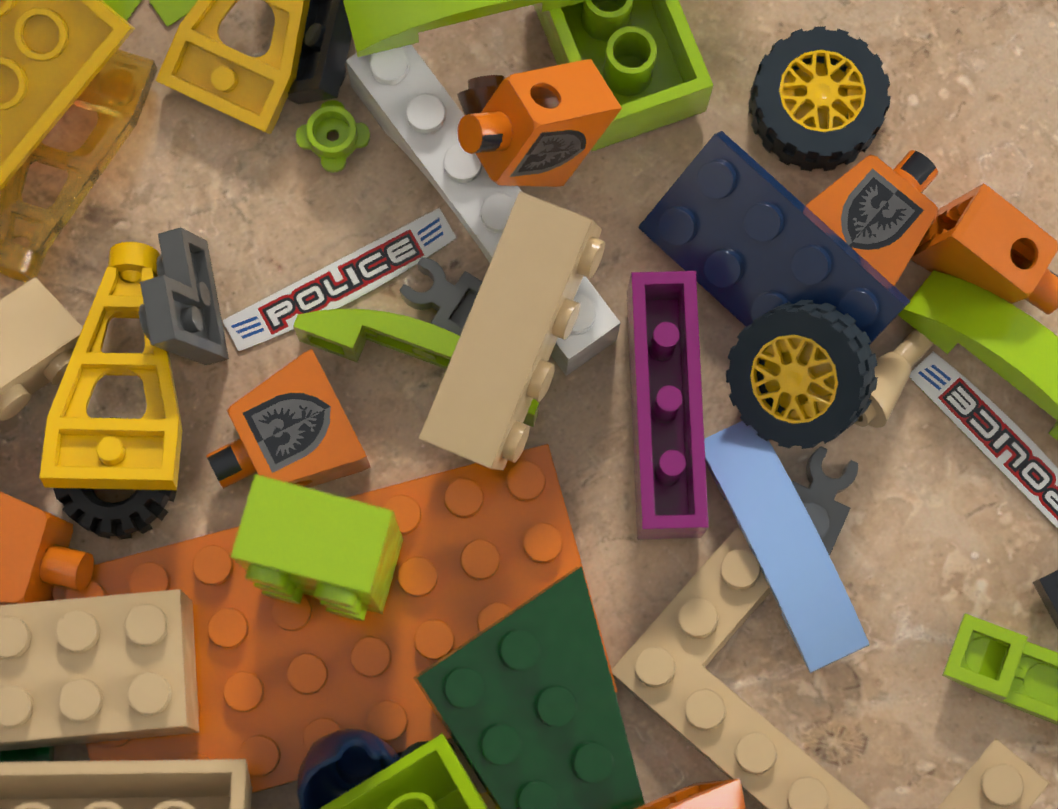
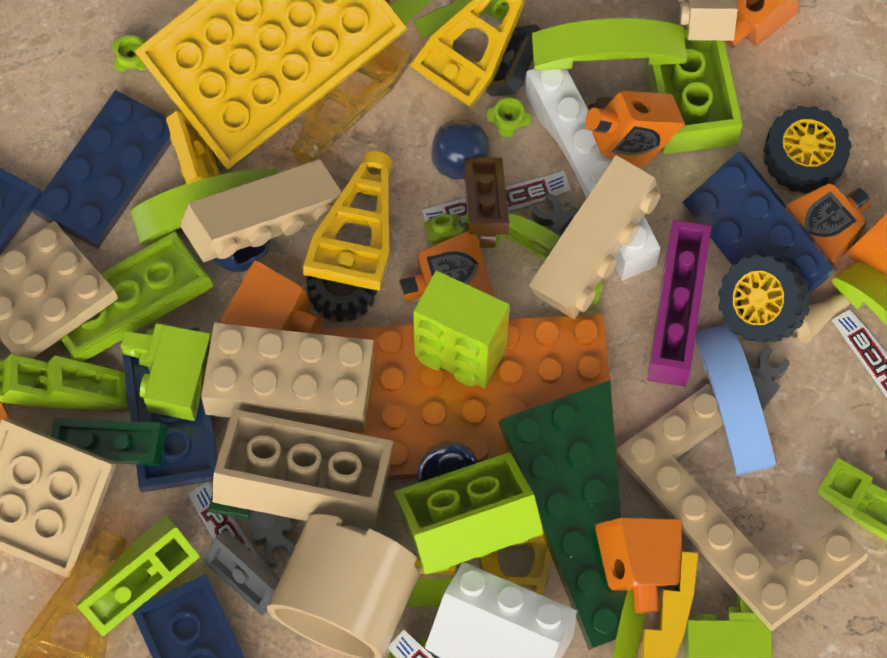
camera: 15 degrees right, 10 degrees down
dark grey plate [139,227,229,365] -> none
none -> lime plate [424,214,464,246]
none -> dark blue hair [431,119,489,179]
none -> reddish brown plate [463,157,509,248]

